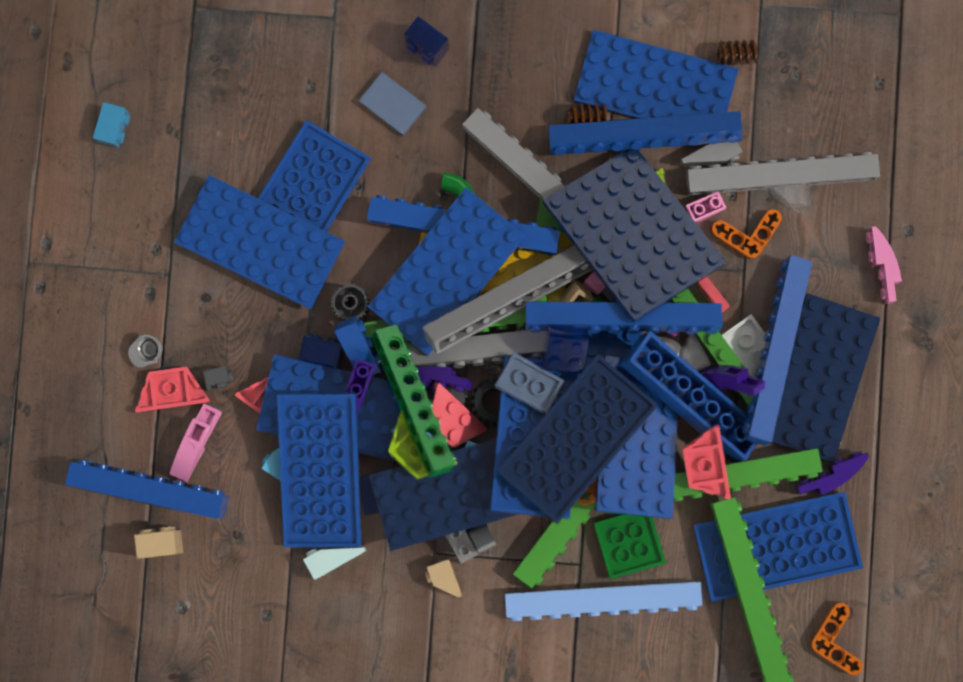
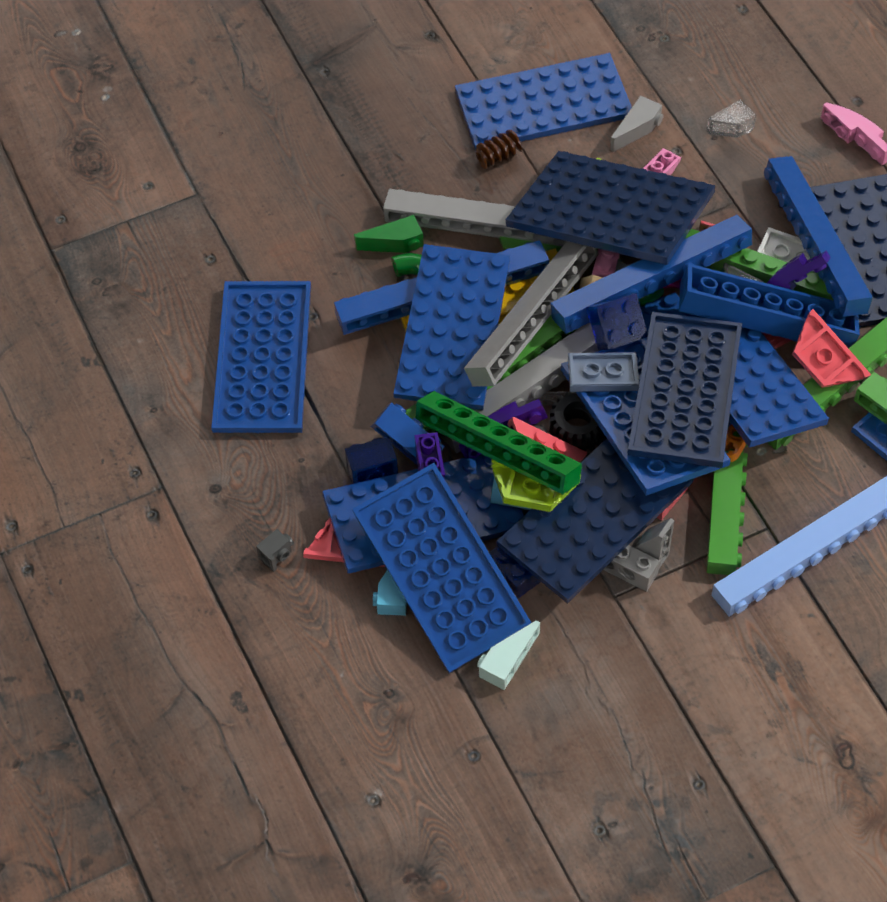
camera: 30 degrees left, 25 degrees down
blue brick [65,459,230,519] -> none
dark azure brick [93,102,130,148] -> none
light grey hat [128,334,163,368] -> none
coral wing [135,367,210,413] -> none
tan brick [135,527,183,559] -> none
bright pink slope [169,404,222,483] -> none
blue plate [174,175,346,310] -> none
dark grey brick [331,283,370,321] -> none
sand blue tile [359,72,427,136] -> none
clear blue brick [404,16,449,67] -> none
tan slope [425,559,462,598] -> none
blue brick [549,111,742,156] -> none
green plate [593,514,666,580] -> none
light grey brick [686,152,880,196] -> none
orange beam [711,210,782,259] -> none
reddish brown piece [717,40,758,65] -> none
none -> green slope [354,215,424,253]

